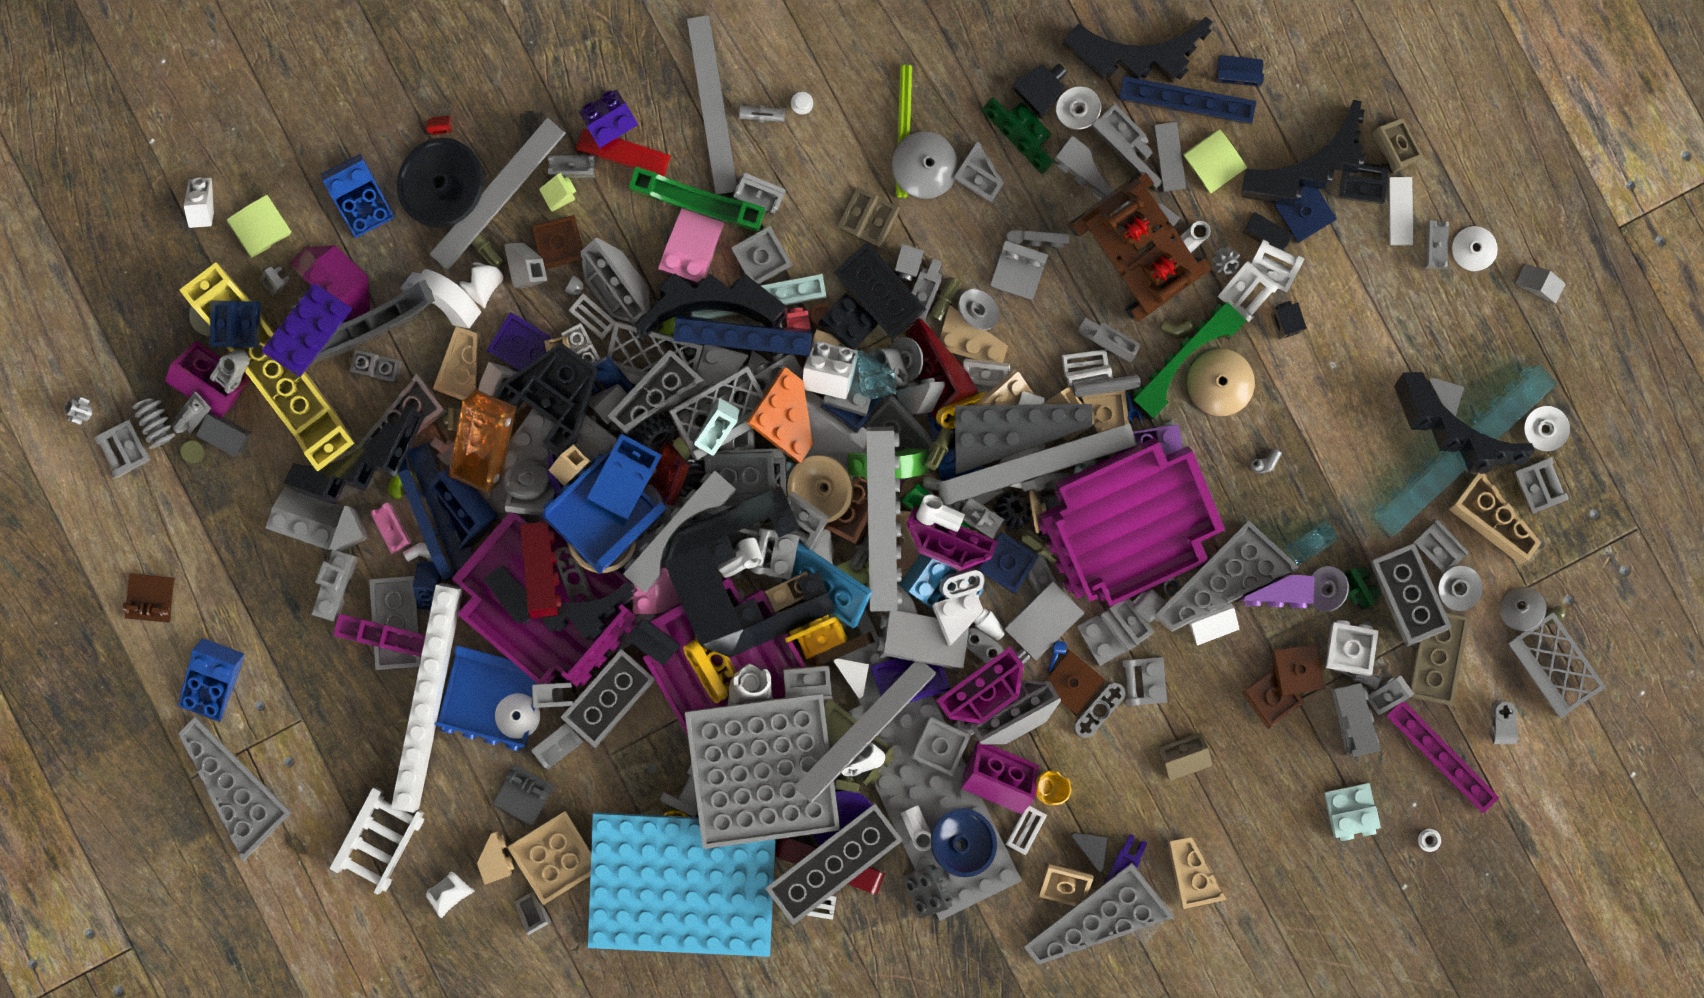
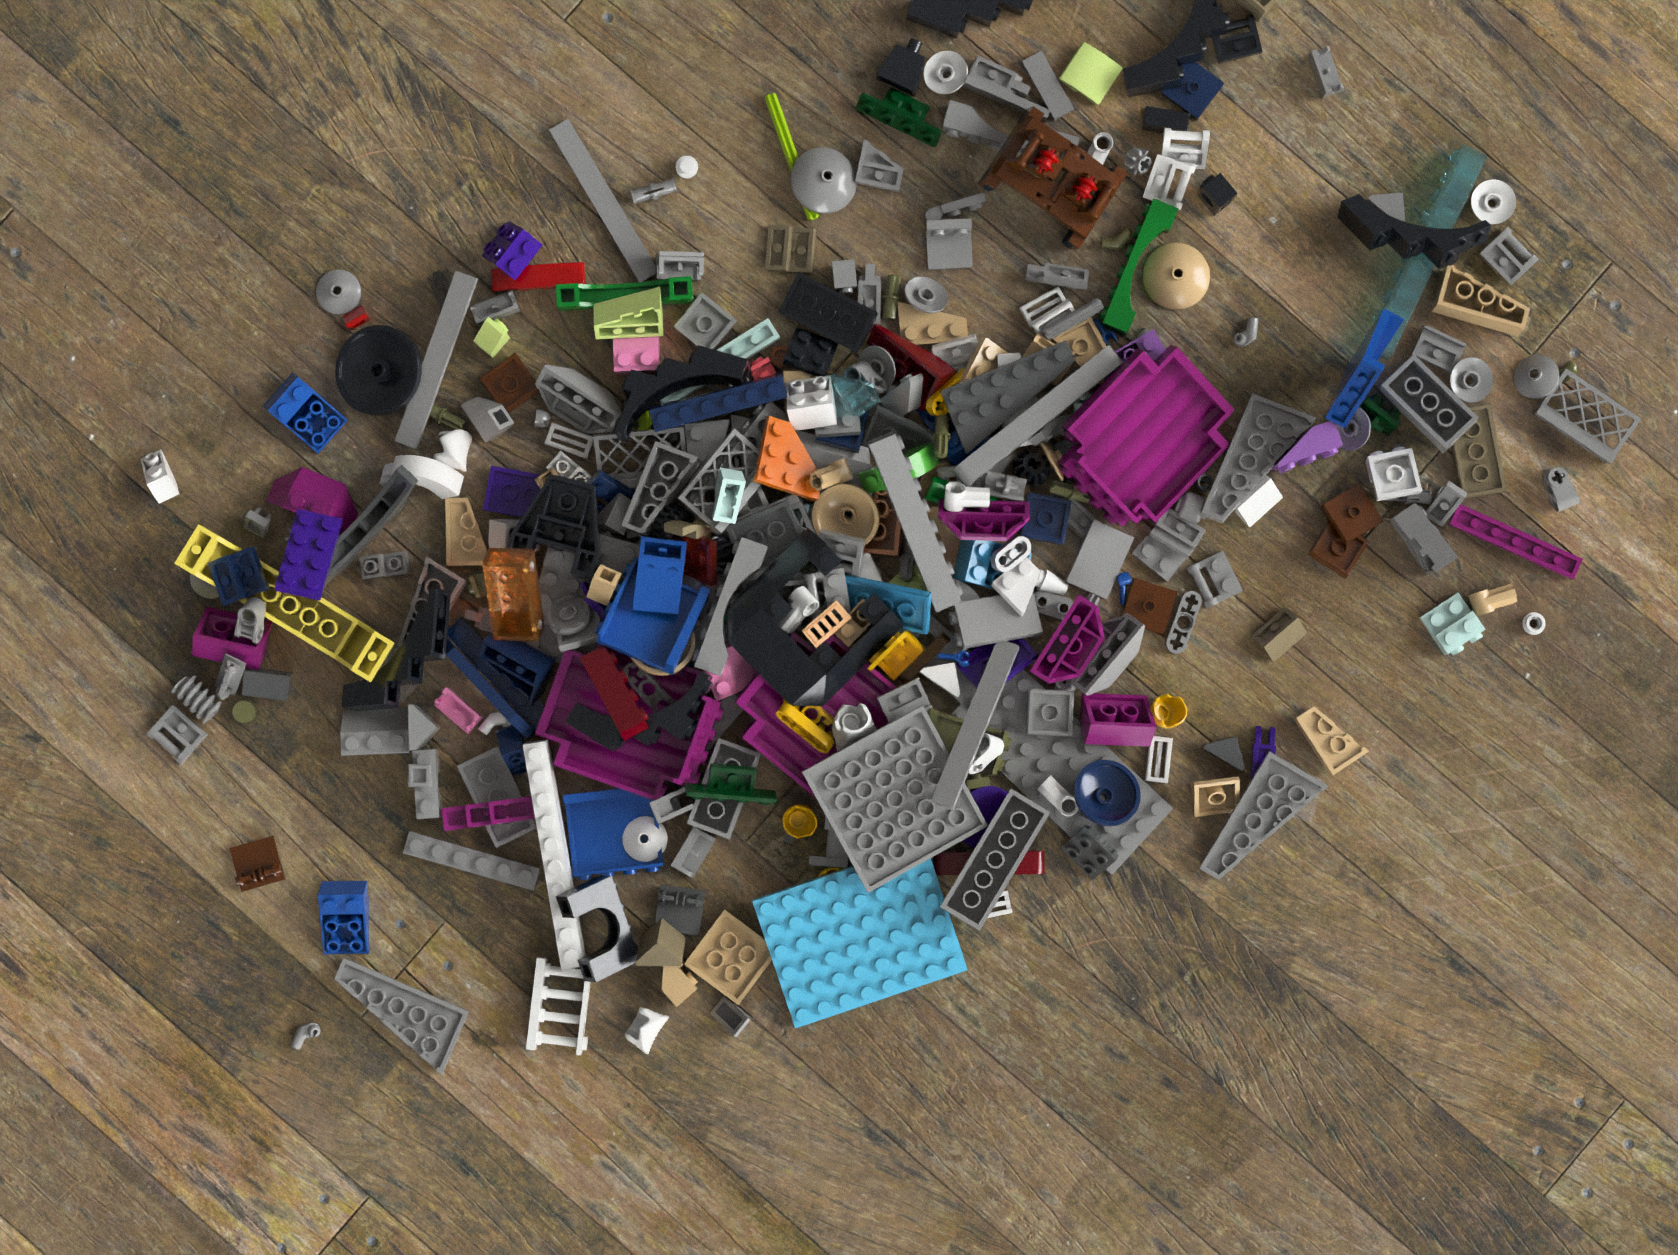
camera: 30 degrees left, 0 degrees up
light grey gear [64,395,93,425] -> none
yellowish green slope [227,195,291,258] -> none
lime arm [388,468,414,499] -> none
black panel [628,617,680,665] -> none
dark blue plate [1119,76,1256,124] -> none
clear light blue slope [1285,520,1339,565] -> none
white tile [1388,177,1413,245] -> none
white dish [1452,226,1497,271] -> none
light grey slope [1515,264,1566,304] -> none
none -> light grey arm [290,1022,321,1050]
none -> light grey dish [316,270,361,315]
none -> light grey plate [403,831,541,891]
none -> arch [556,875,638,982]
none -> yellowish green wedge [594,287,663,339]
none -> dark tan slope [635,918,686,966]
none -> dark tan slope [664,520,710,539]
none -> dark green bracket [685,763,777,805]
none -> yellow hair [782,804,817,839]
none -> light nougat slope [802,600,852,648]
none -> tan piece [809,457,854,491]
none -> blue hand [938,650,970,667]
none -> blue panel [1325,309,1404,428]
none -> tan piece [1468,584,1517,616]

